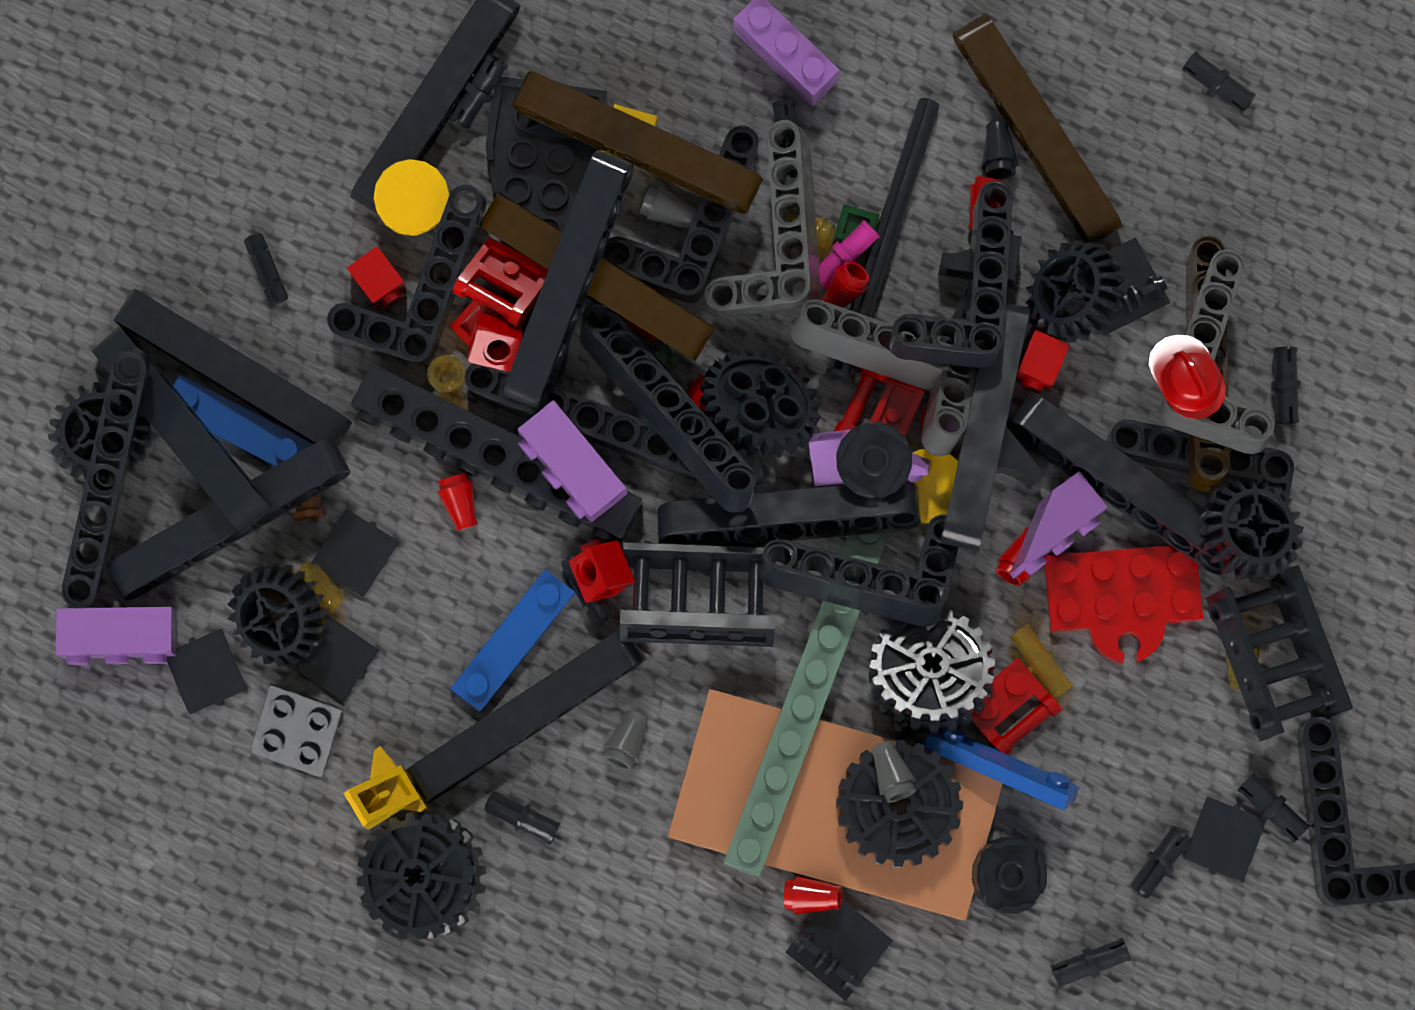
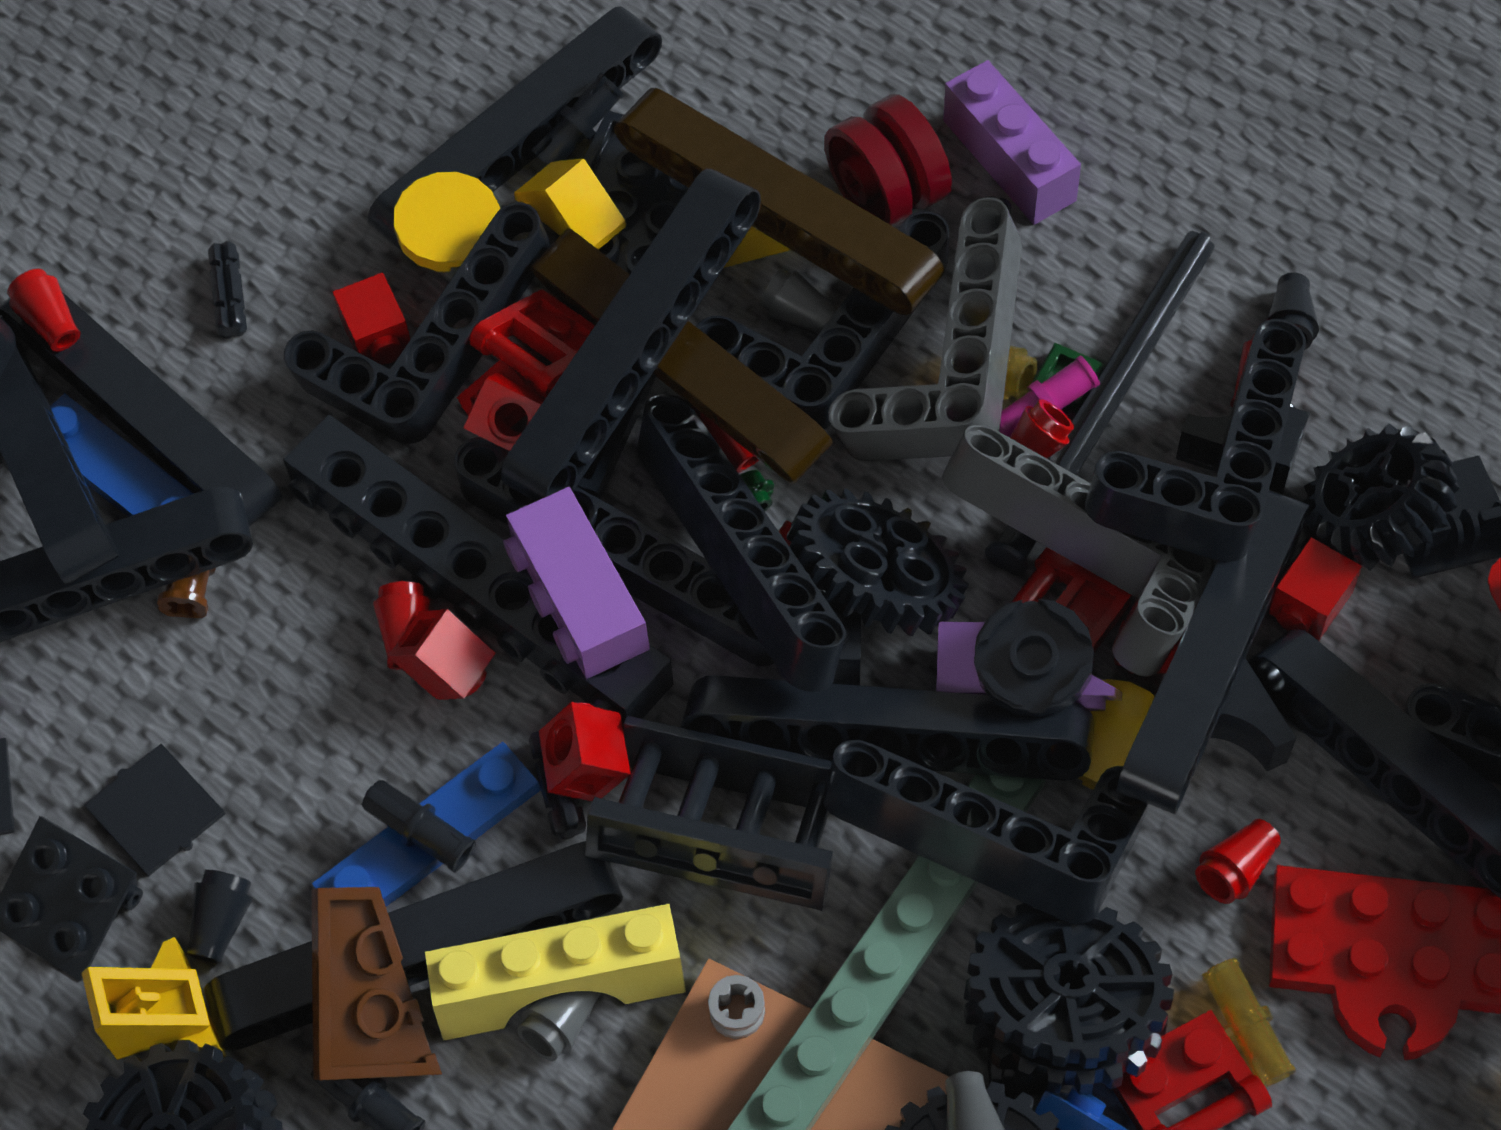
camera: 15 degrees right, 20 degrees down
black gear [227,563,329,667] -> none
clear yellow cone [297,560,346,614] -> none
black piece [311,509,399,598] -> none
clear yellow cone [427,355,465,393] -> none
dark brown beam [952,14,1122,244] -> none
medium lavender slope [1010,471,1108,579] -> none
none -> red cone [7,269,81,352]
none -> black cone [186,870,253,964]
none -> reddish brown wing [312,887,442,1080]
none -> black axle [361,780,476,873]
none -> red brick [388,609,496,700]
none -> light yellow arch [425,904,686,1041]
none -> yellow slope [514,158,626,250]
none -> light grey bush [708,975,765,1039]
none -> dark red wheel [824,94,952,227]

